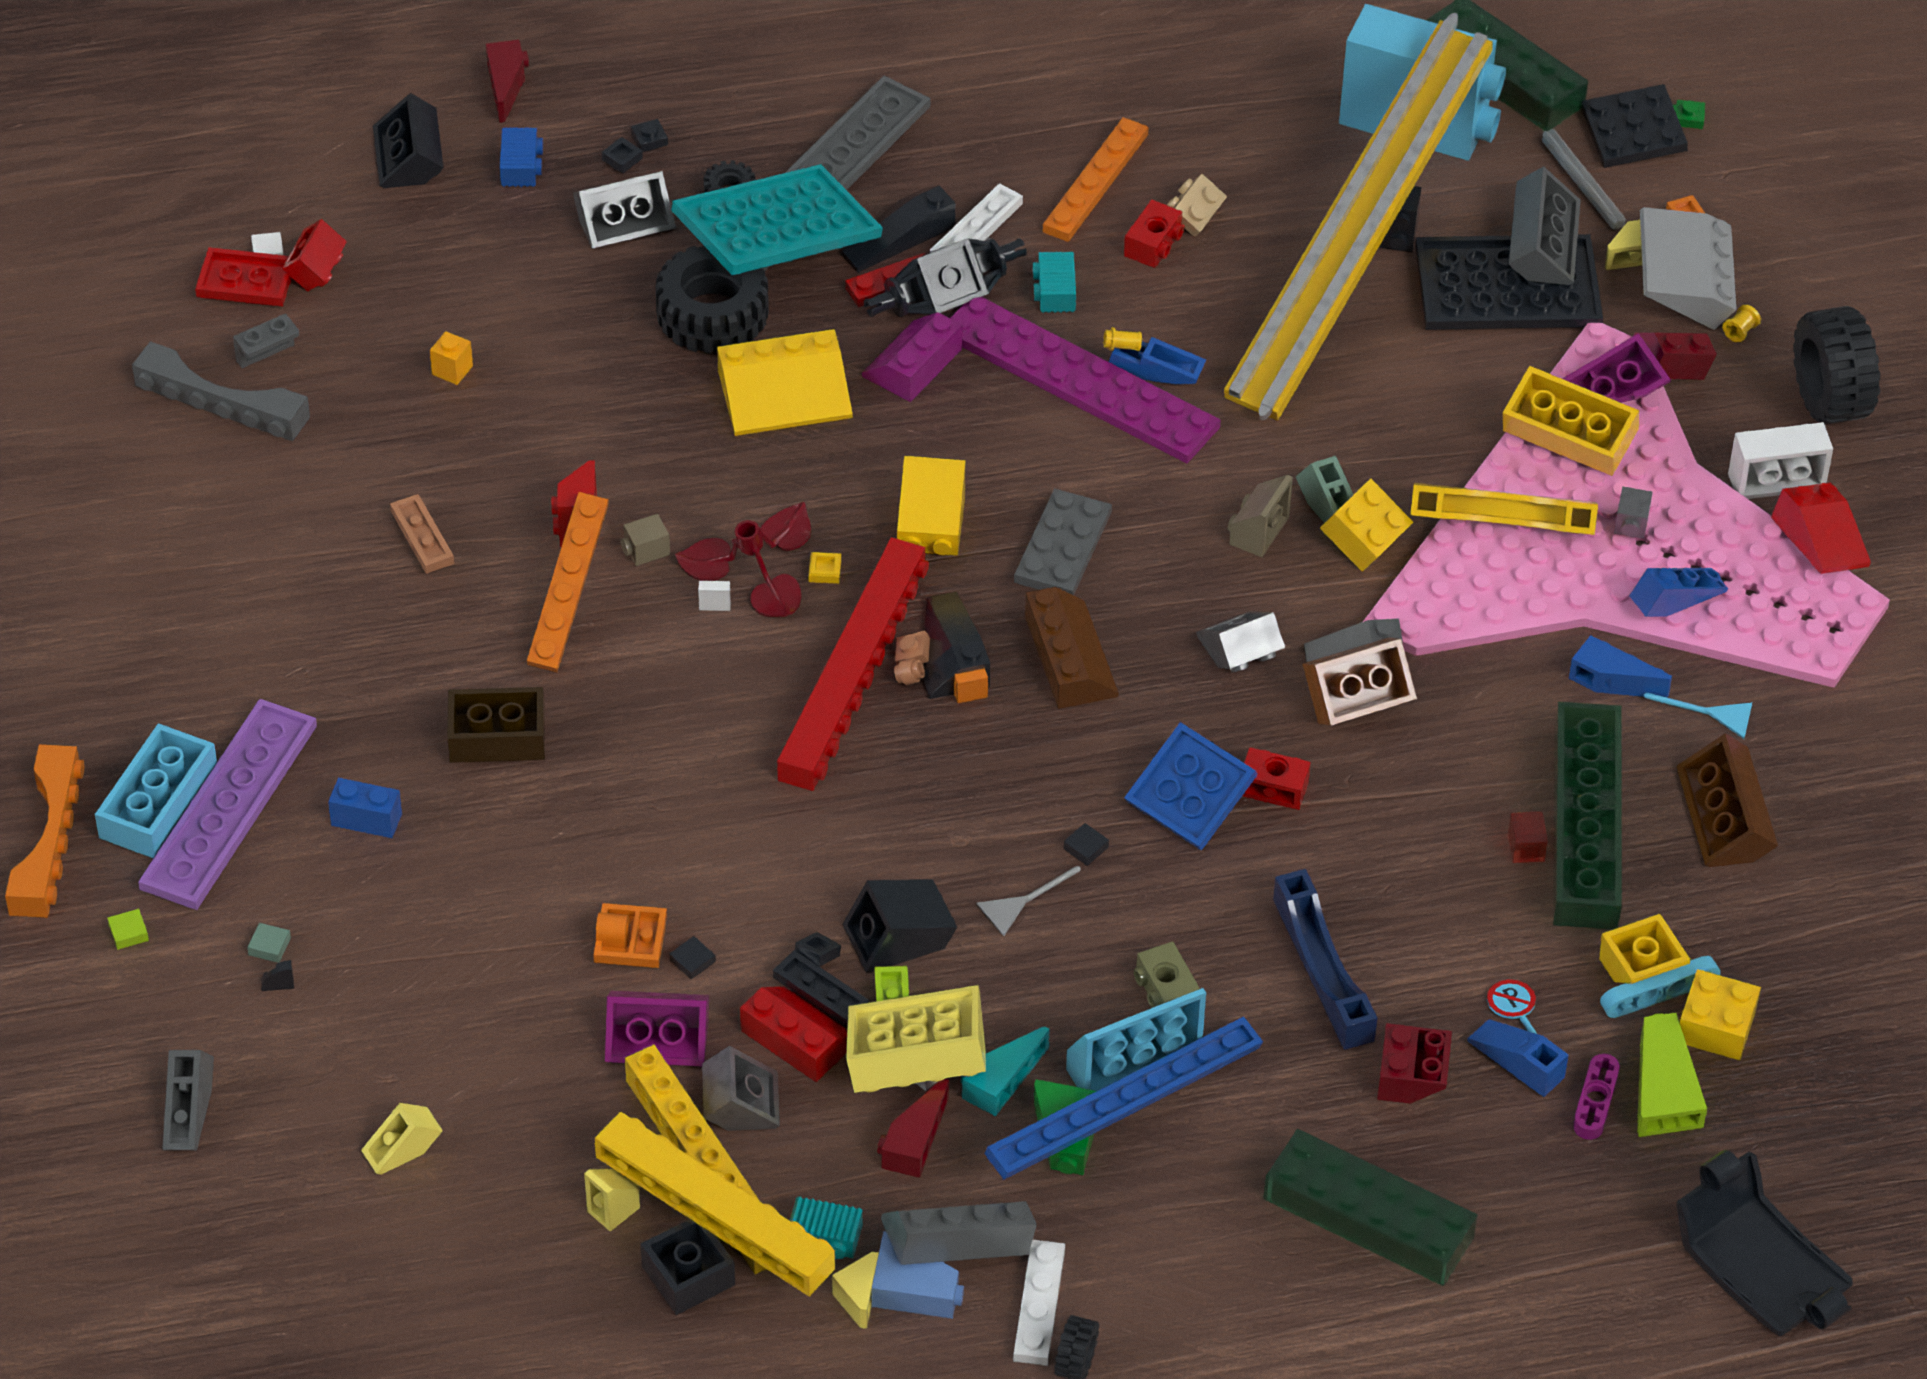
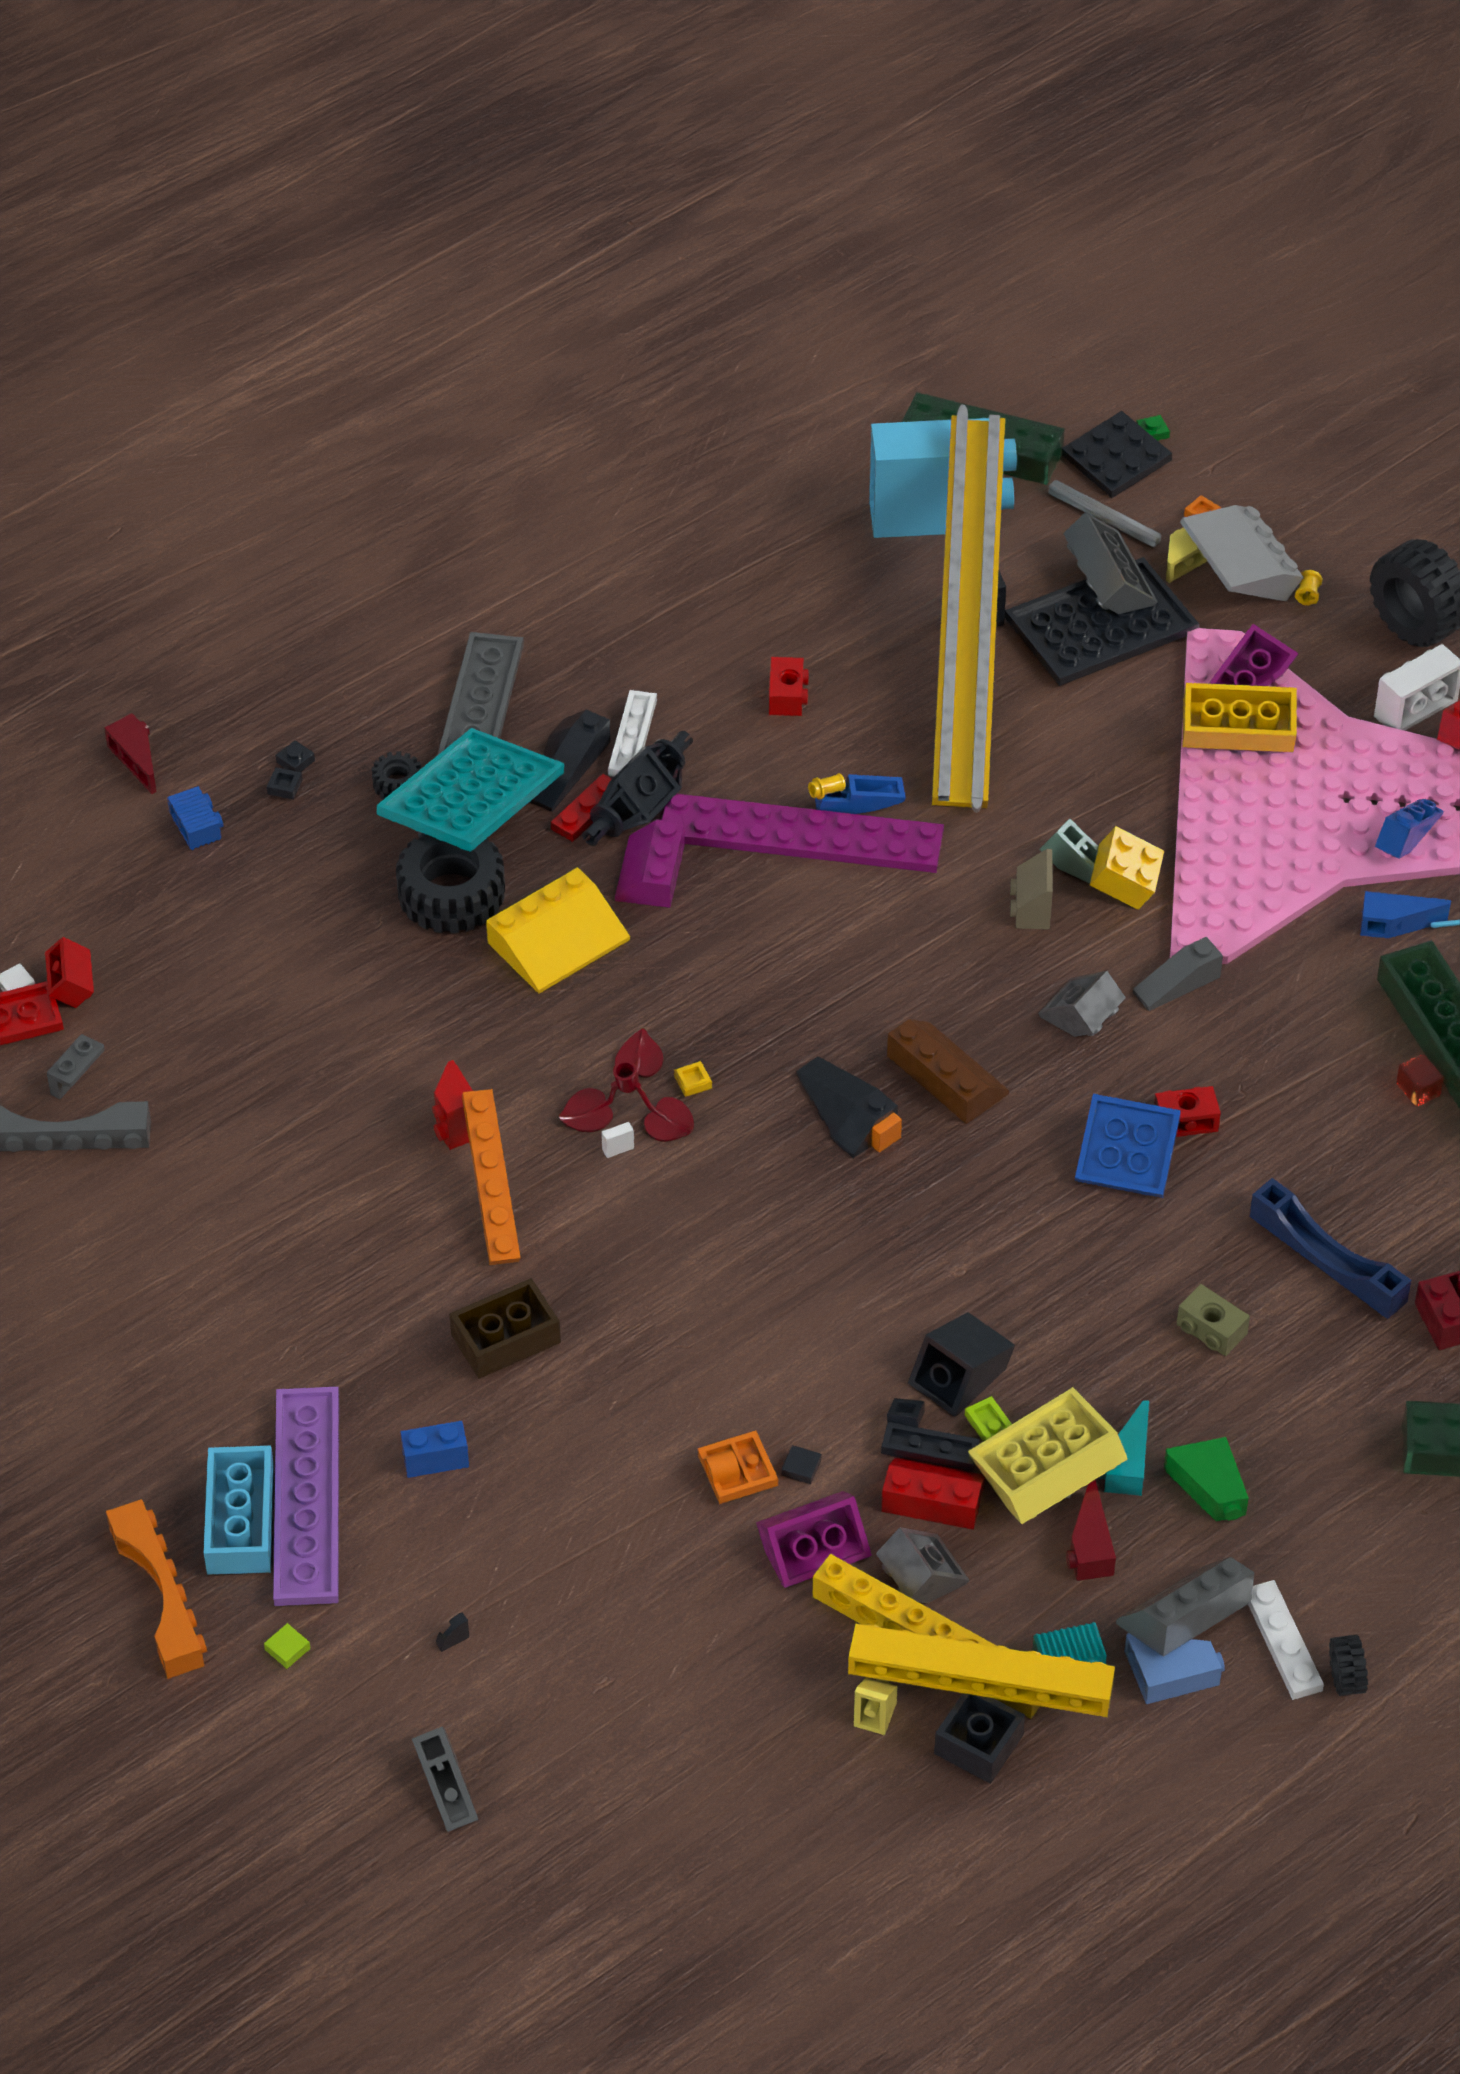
camera: 25 degrees left, 0 degrees up
sand green tile [247,923,291,963] -> none
light yellow slope [361,1103,443,1175] -> none
black slope [373,92,444,188] -> none
nougat plate [390,494,454,574] -> none
light orange brick [430,331,473,385] -> none
dark grey slope [573,171,676,249] -> none
dark tan brick [621,514,670,566] -> none
red brick [777,537,929,791] -> none
light yellow slope [832,1252,879,1329] -> none
nougat plate [894,631,930,685] -> none
yellow slope [897,456,966,556] -> none
light grey piece [976,866,1081,937] -> none
blue plate [984,1017,1263,1180] -> none
dark grey plate [1014,488,1112,595] -> none
teal brick [1033,252,1076,313] -> none
orange plate [1043,117,1148,242] -> none
black tile [1063,823,1109,866] -> none
medium azure slope [1066,988,1206,1091] -> none
tan bracket [1167,173,1227,237] -> none
brick [1303,637,1417,725] -> none
yellow arch [1410,483,1598,535] -> none
flat silver brick [1614,486,1653,539] -> none
dark red slope [1632,332,1717,380] -> none

